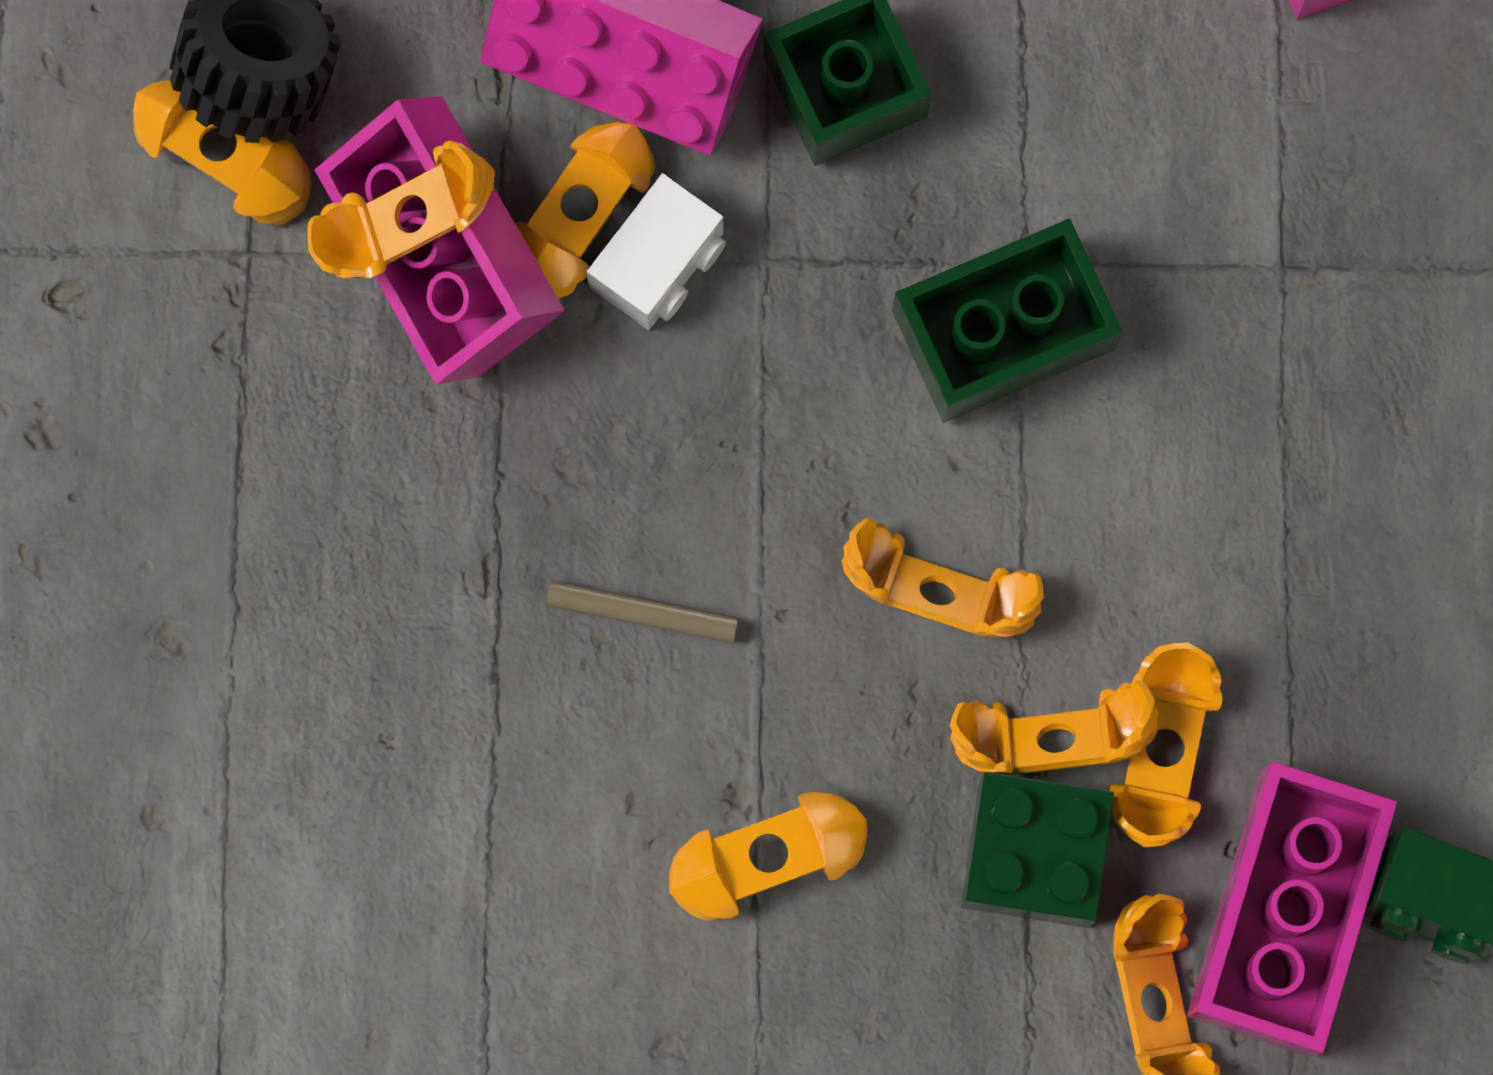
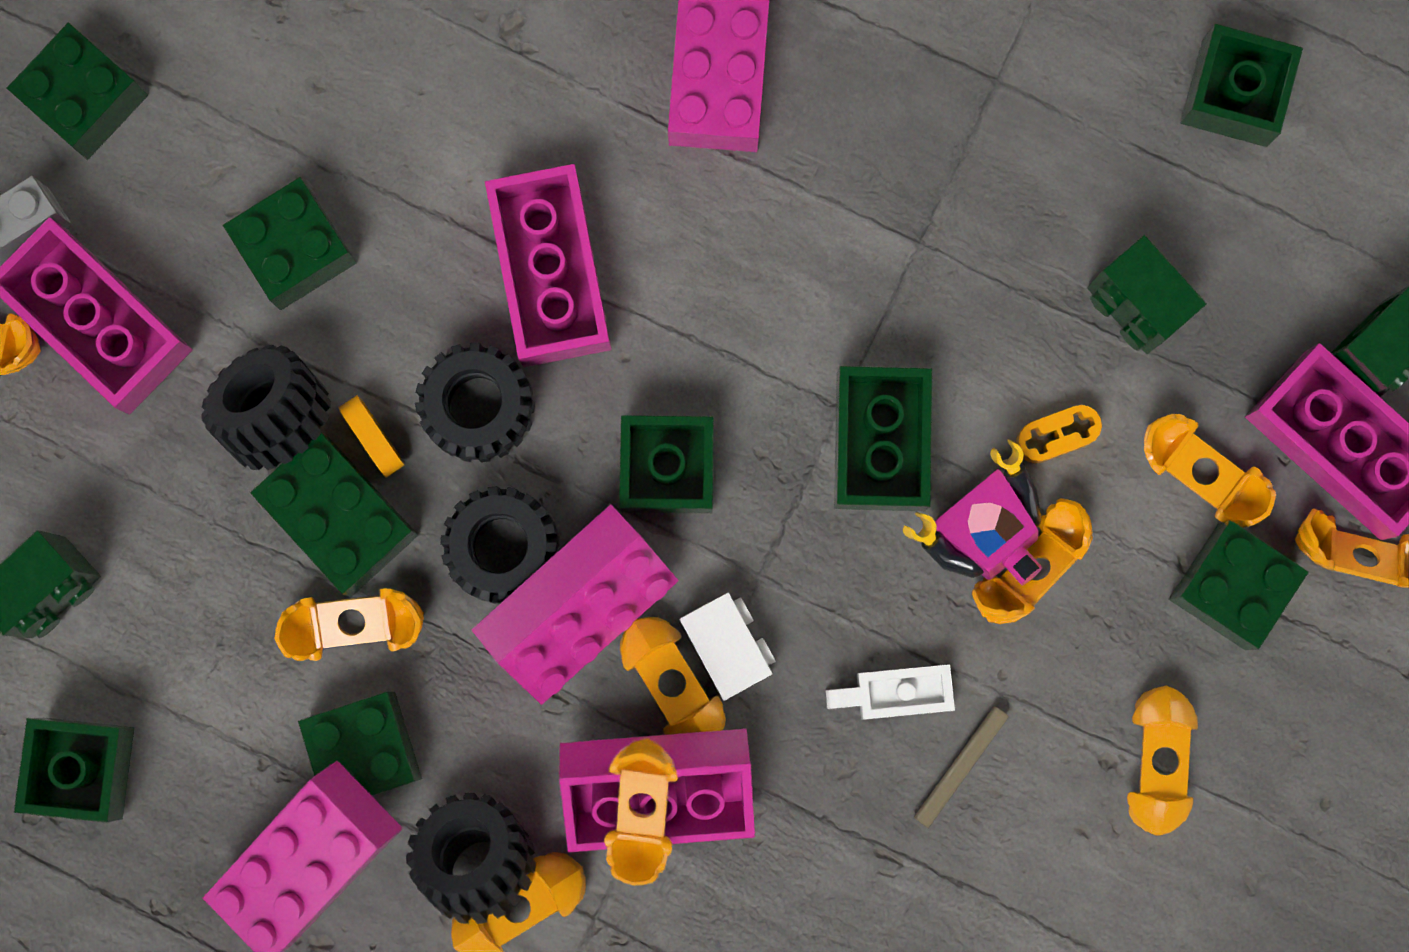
camera: 60 degrees left, 5 degrees up
light orange piece [950,680,1159,776] -> none
none -> white plate [825,664,955,720]
none -> torso [903,439,1043,586]
none -> light orange beam [1015,405,1102,464]
none -> dark green brick [1087,235,1207,355]

